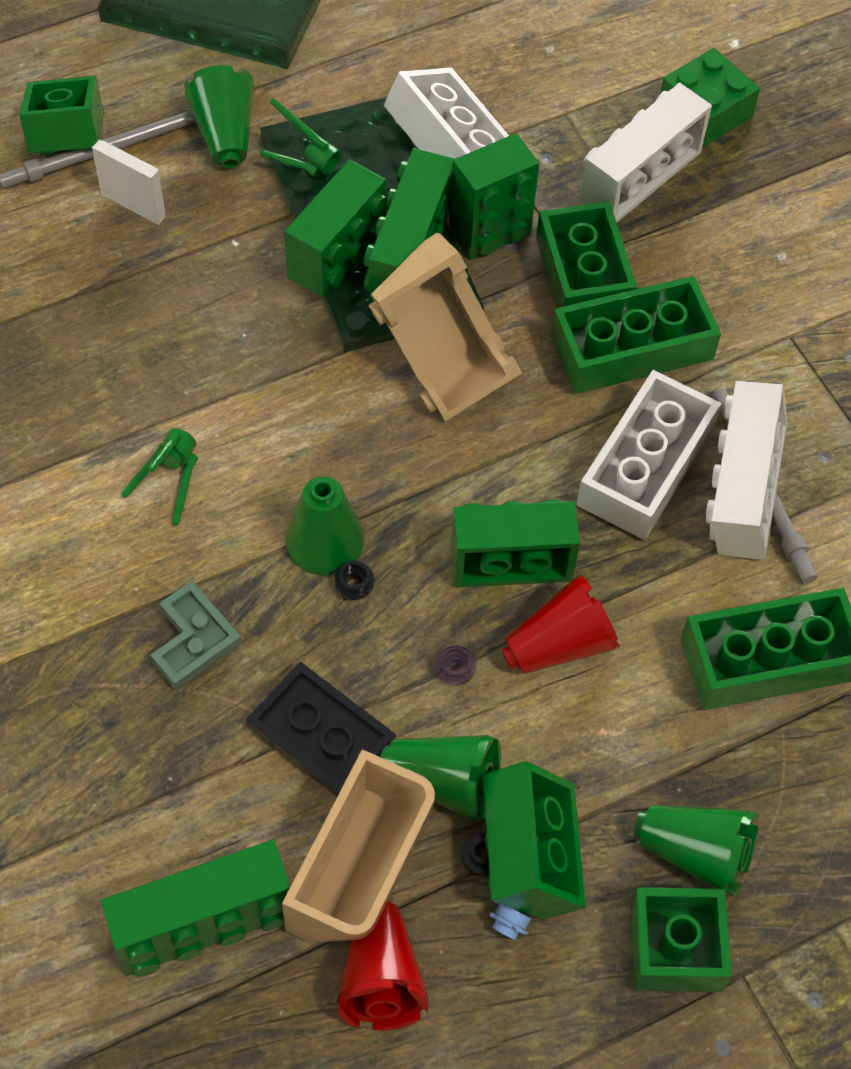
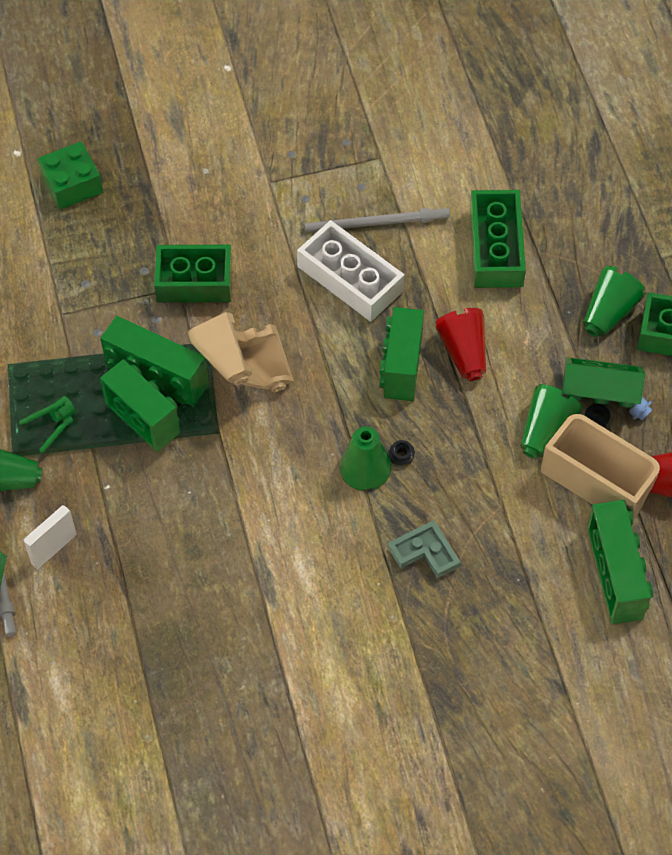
camera: 75 degrees left, 0 degrees up
green plant [121,428,198,526] -> none
black plate [246,661,396,797] -> none
white brick [384,68,509,159] -> none
plate [435,645,476,686] -> none
green brick [449,133,539,260] -> none
green brick [551,276,721,394] -> none
white brick [579,83,712,223] -> none
white brick [706,381,787,560] -> none

